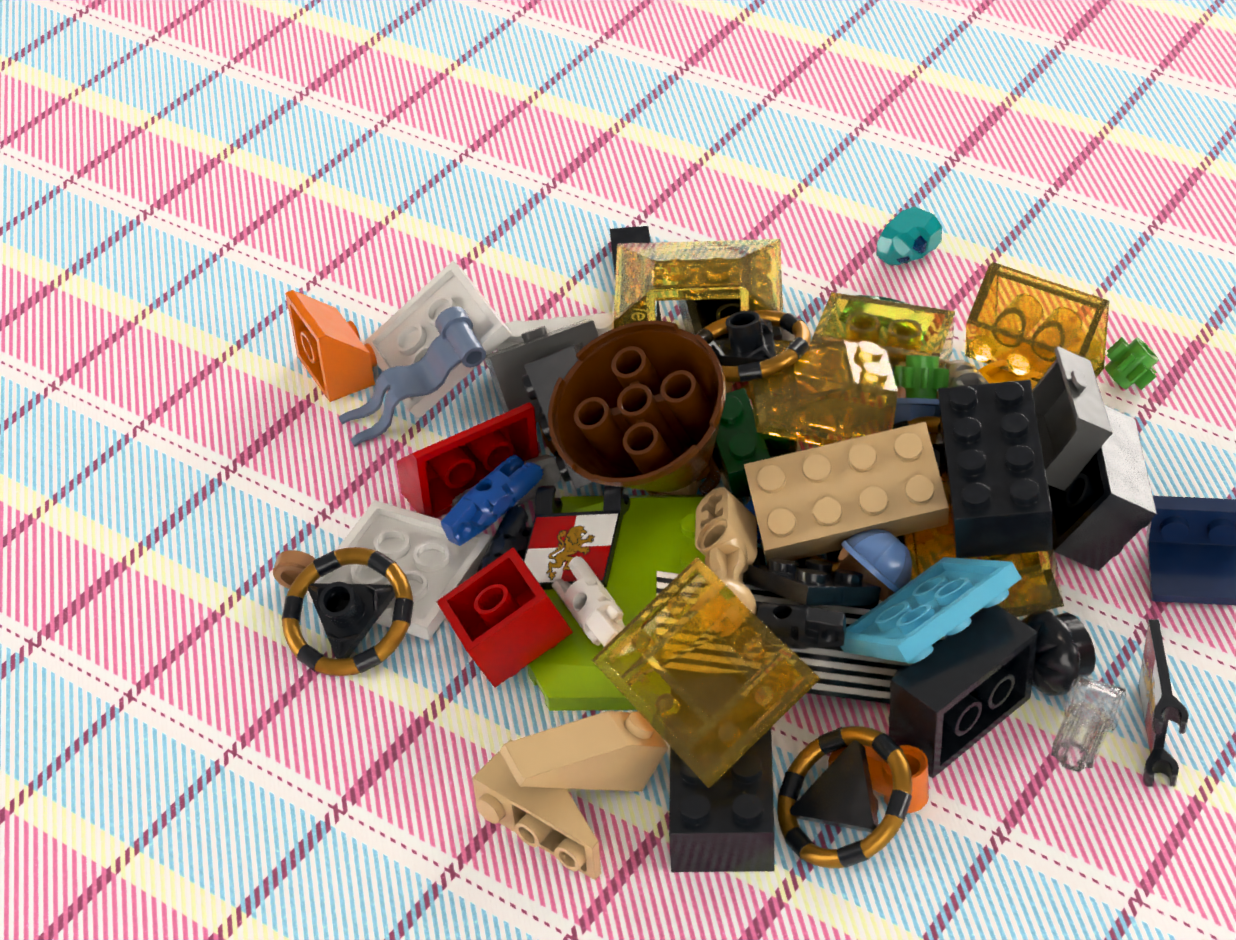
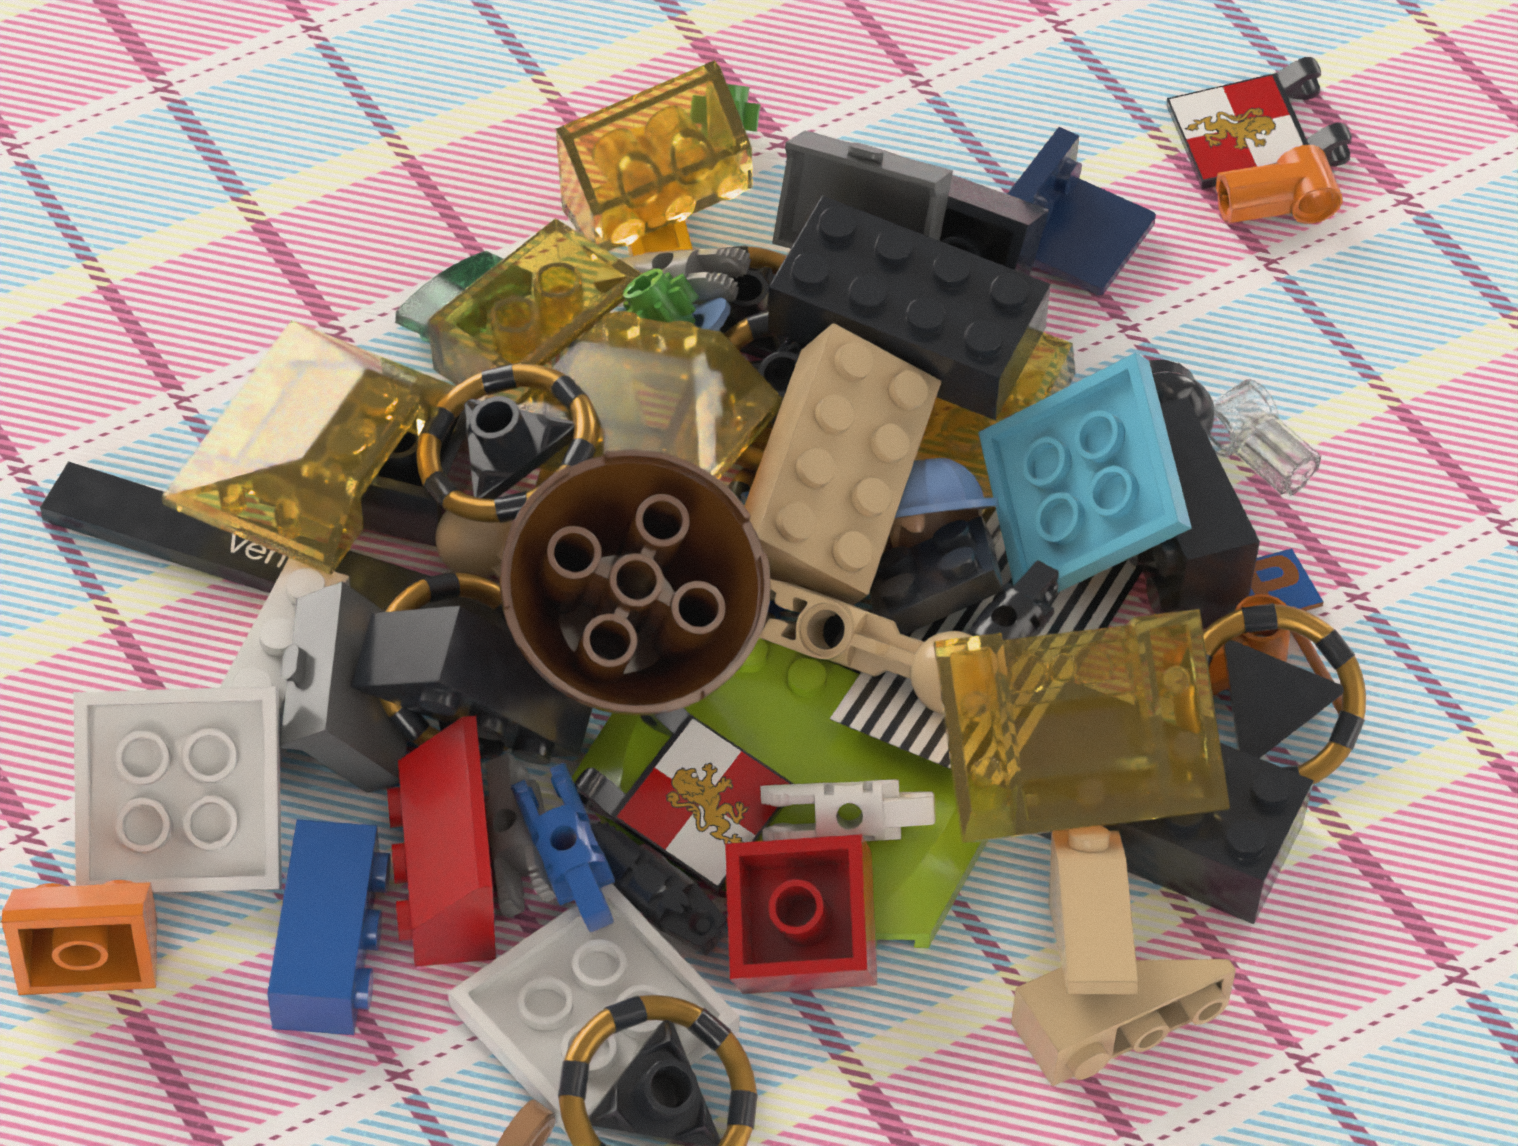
camera: 70 degrees left, 10 degrees up
sand blue flag [338,306,486,447] -> none
teal rock [876,206,942,266] -> none
black flag [1138,619,1189,787] -> none
none -> blue brick [267,819,391,1035]
none -> piece [1249,548,1342,715]

